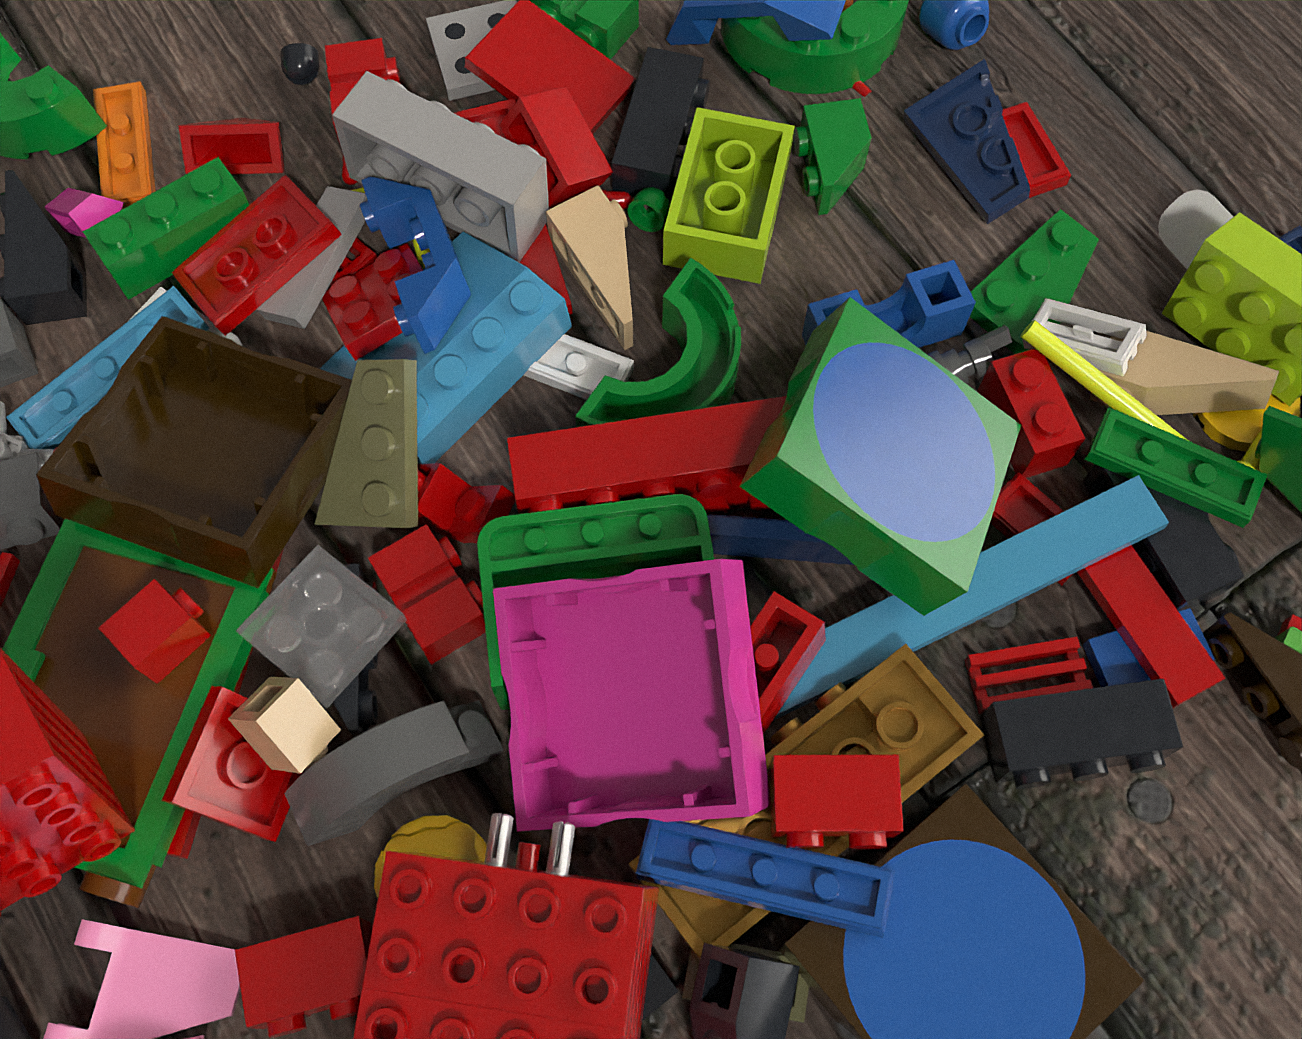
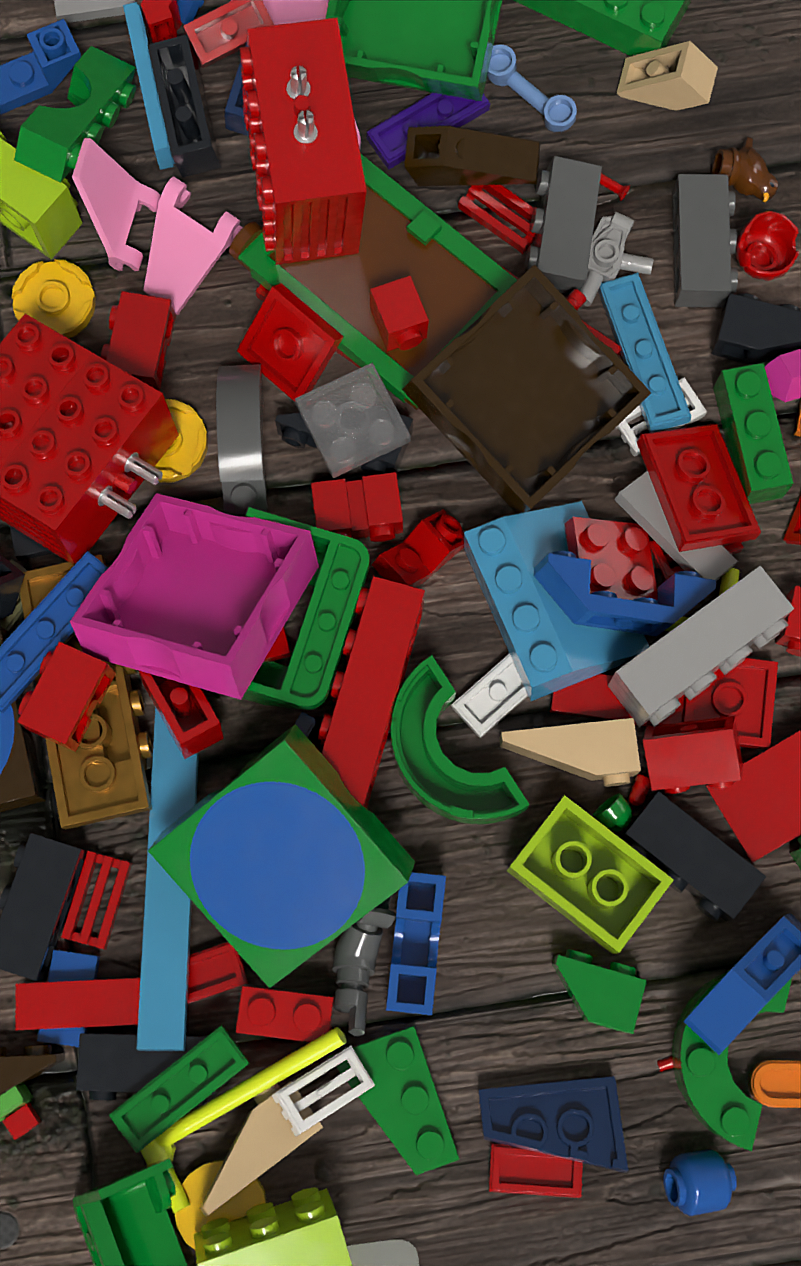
camera: 115 degrees right, 10 degrees up
tan brick [228,677,341,774] -> none
olive wing [314,359,418,528] -> none

